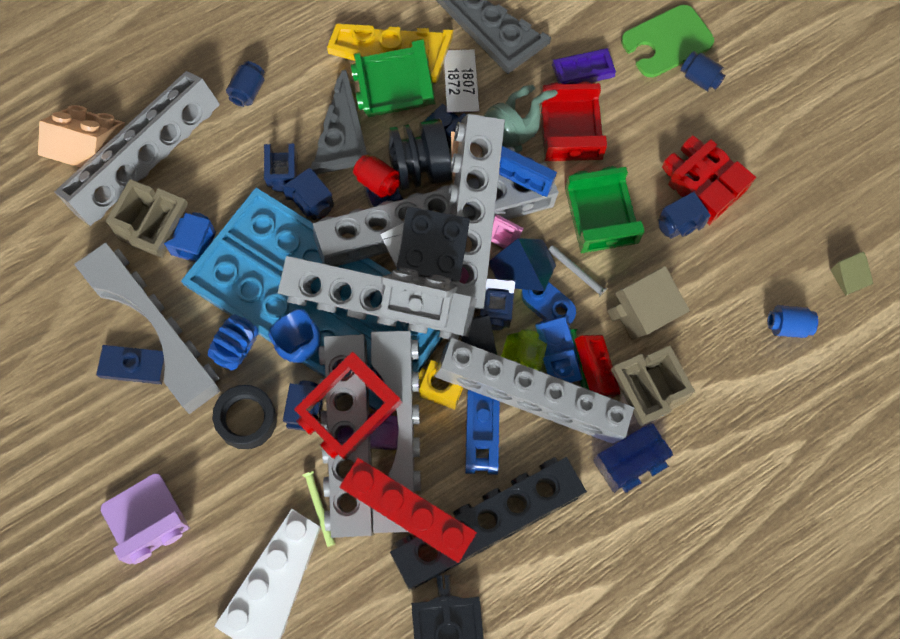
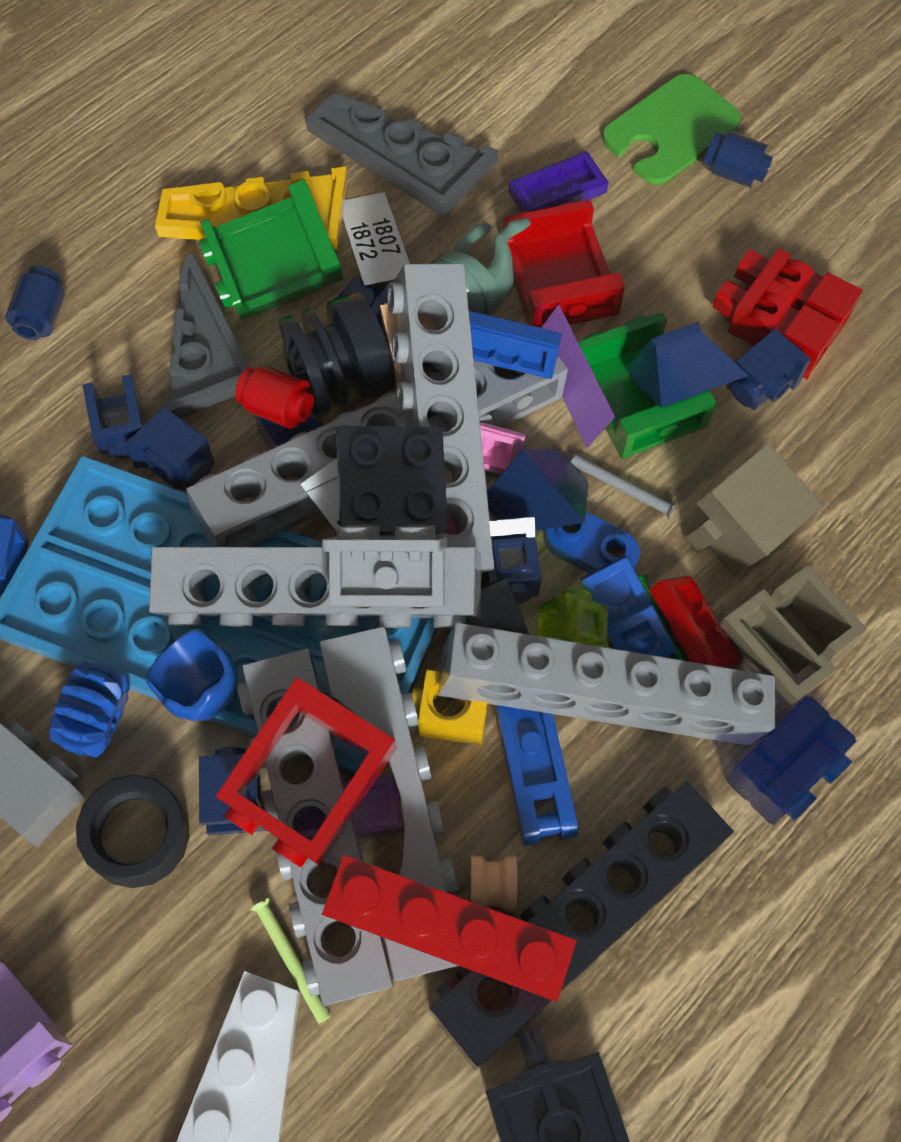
camera: 10 degrees left, 5 degrees down
none -> light nougat wheel [470,855,517,914]
none -> medium lavender sticker [542,305,615,448]
none -> dark blue slope [626,322,749,408]

